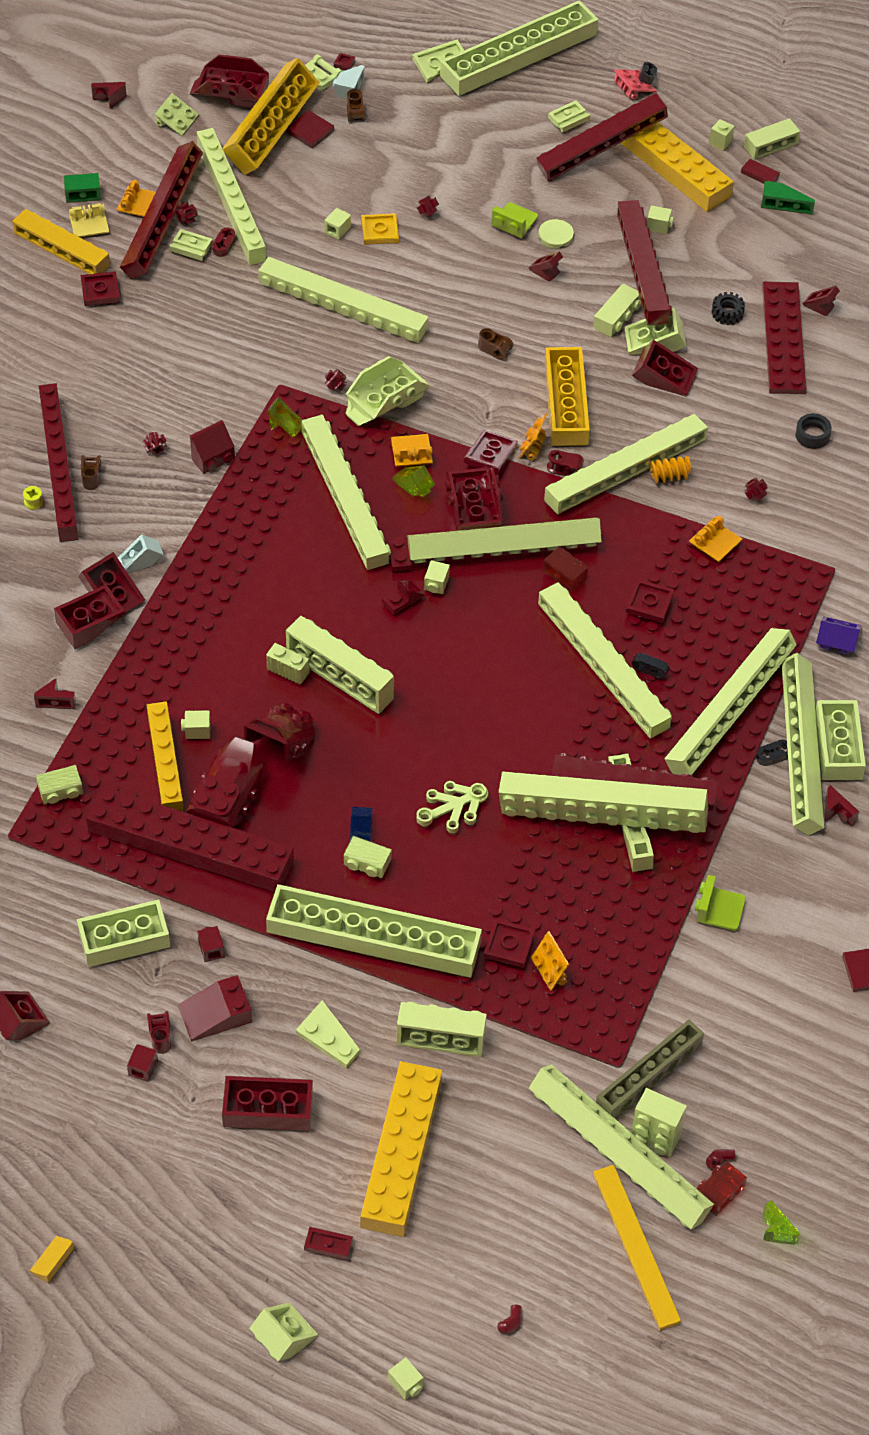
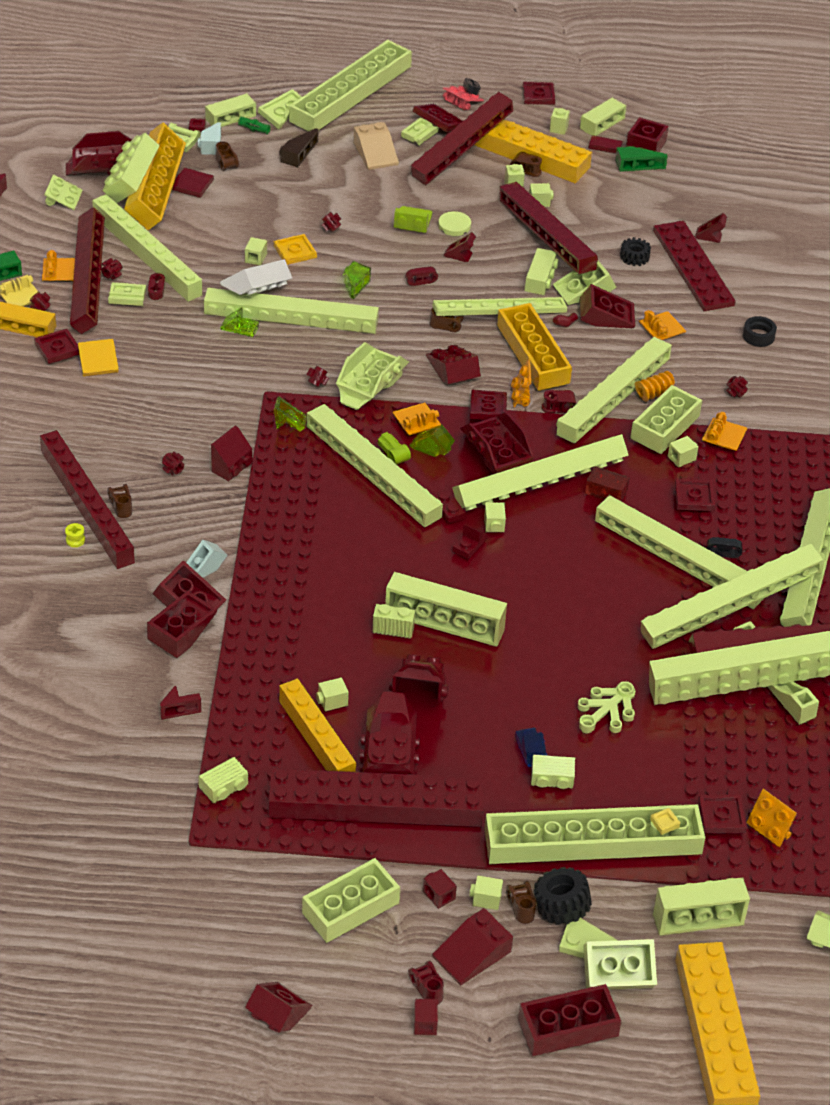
camera: 20 degrees left, 10 degrees down
none -> dark red gear [29,291,51,311]
none -> yellow tile [78,339,119,377]
none -> yellowish green brick [102,133,160,203]
none -> yellowish green brick [205,94,256,127]
none -> white slope [220,259,292,296]
none -> clear neon green slope [220,307,259,337]
none -> green pin [238,116,271,135]
none -> dark brown slope [279,128,319,167]
none -> clear neon green slope [344,261,371,299]
none -> tan slope [353,122,399,170]
none -> lime piece [378,432,411,465]
none -> dark red beam [405,266,438,286]
none -> dark red tile [412,103,463,132]
none -> dark red slope [426,345,481,384]
none -> yellowish green tile [432,297,567,316]
none -> yellowish green brick [470,875,503,910]
none -> yellowish green brick [505,164,525,187]
none -> reddish brown piece [506,881,536,924]
none -> reddish brown piece [510,152,542,177]
none -> dark red tile [523,82,555,105]
none -> black tyre [534,867,592,925]
none -> dark red arm [553,313,578,328]
none -> yellowish green brick [583,939,657,990]
none -> dark red brick [626,117,669,152]
none -> yellowish green brick [631,385,702,454]
none -> light orange hinge [639,310,686,340]
none -> yellowish green brick [641,544,824,649]
none -> light yellow tile [650,808,680,835]
none -> yellowish green brick [668,436,698,467]

